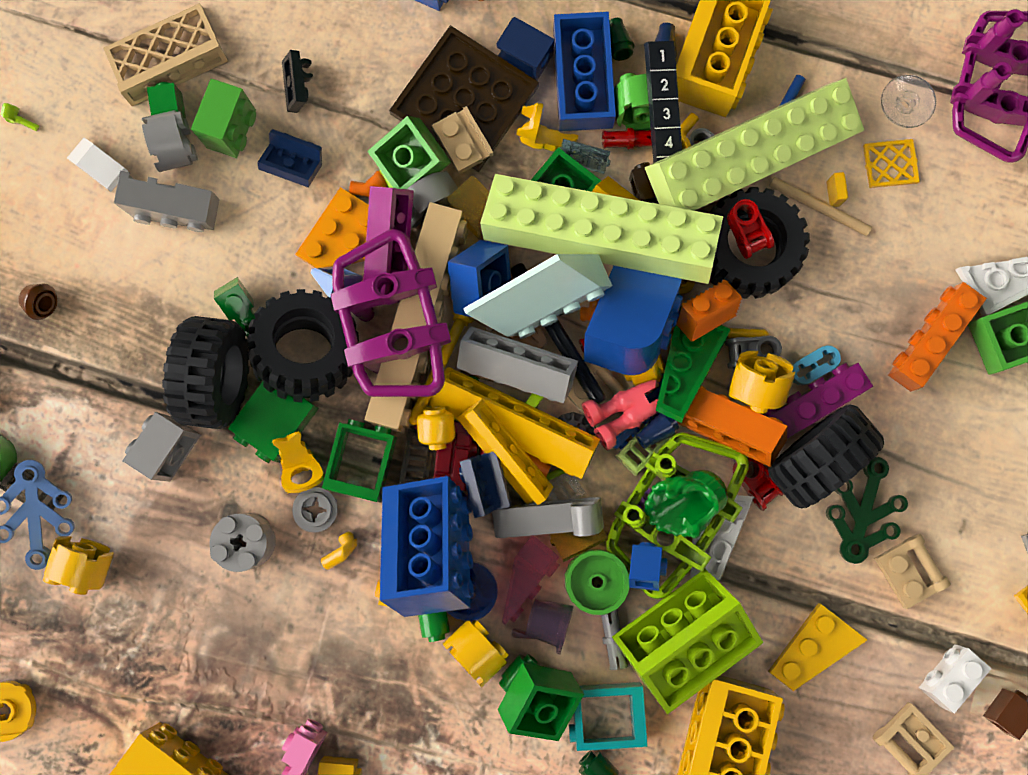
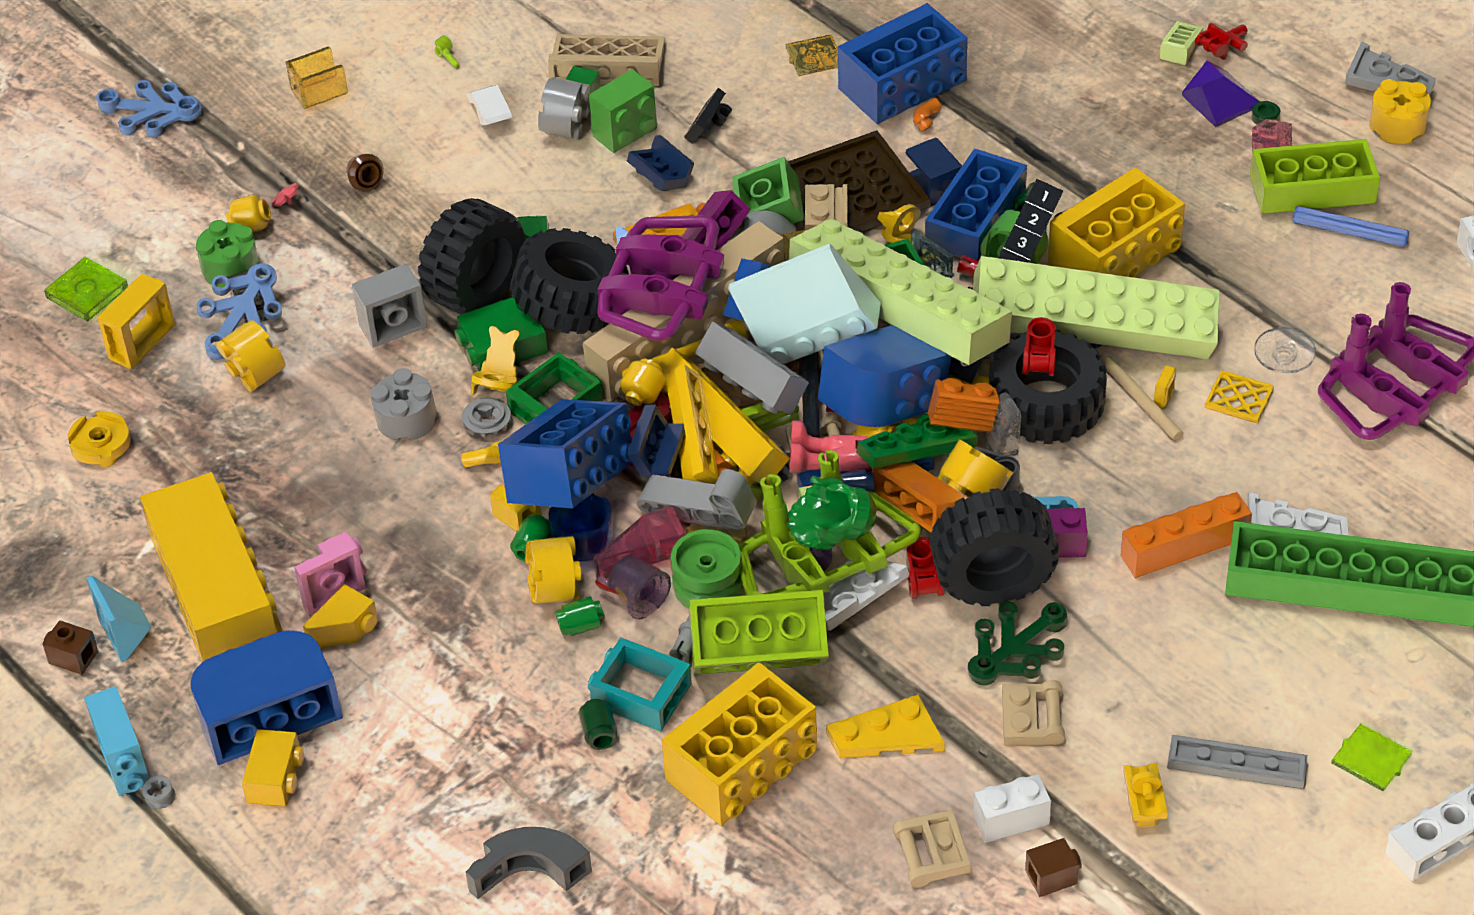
camera: 30 degrees right, 35 degrees down
light grey wedge [114,170,219,232] -> none
green brick [498,662,584,741] -> none
blue brick [629,542,668,591] -> none
none -> clear slope [985,392,1021,457]

